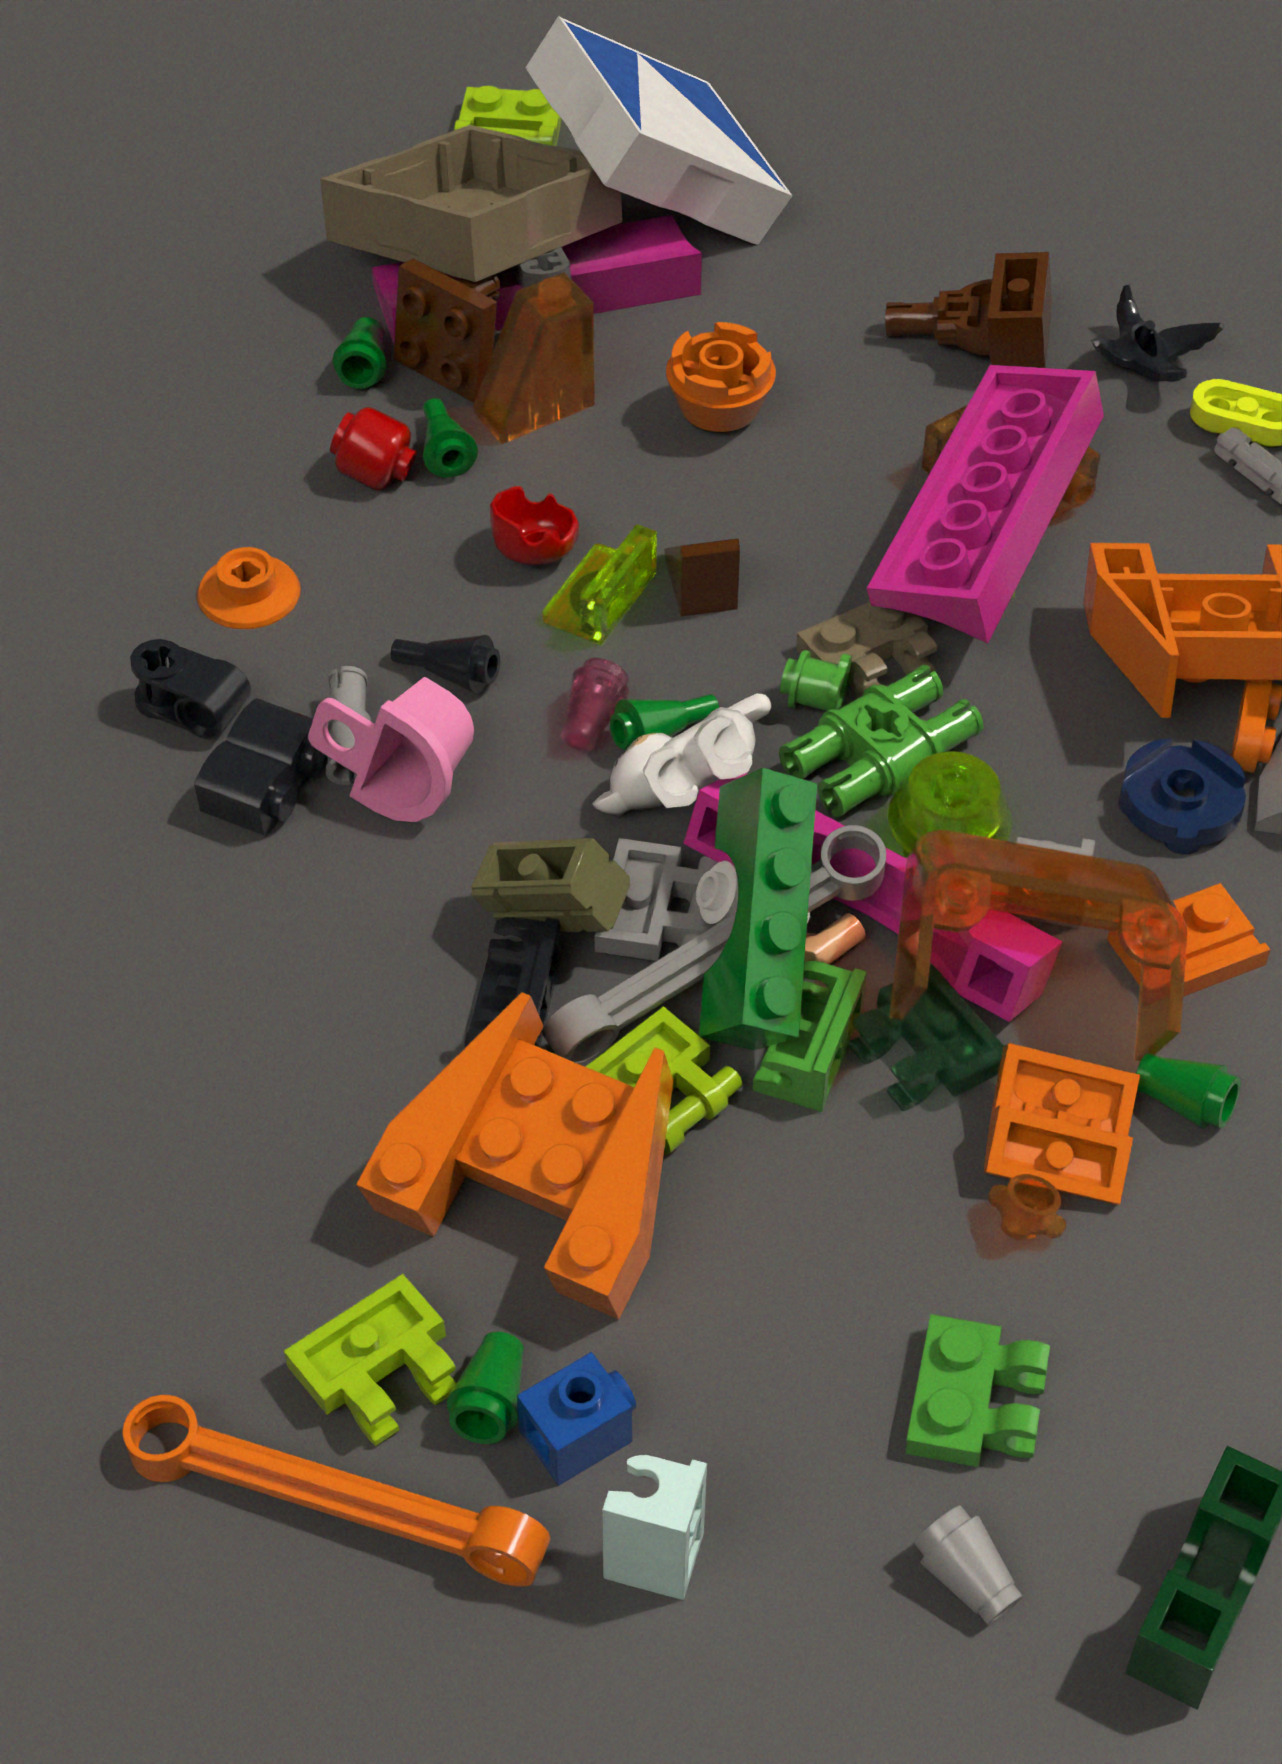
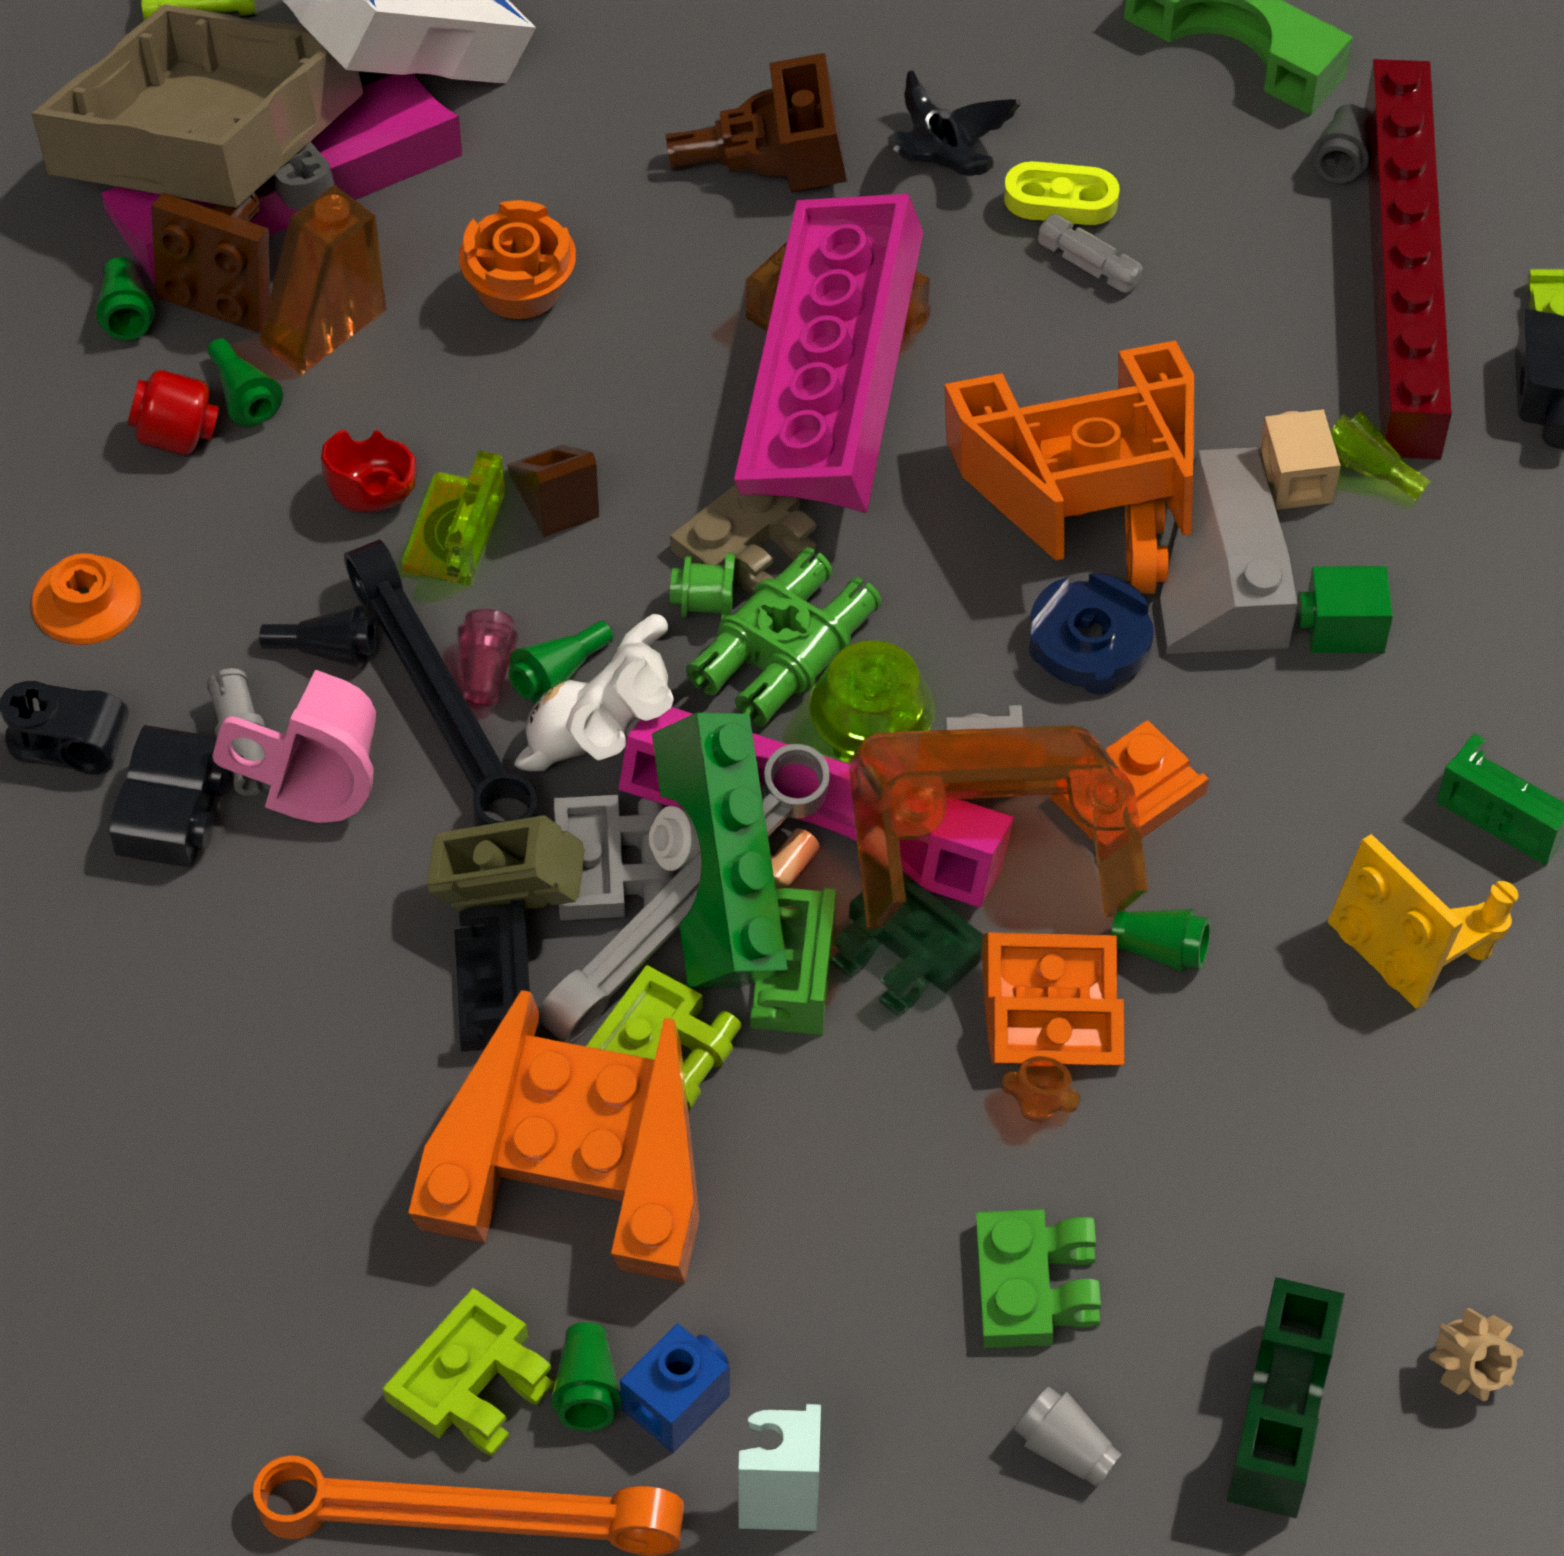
camera: 15 degrees left, 5 degrees up
none -> black piece [344,539,538,826]

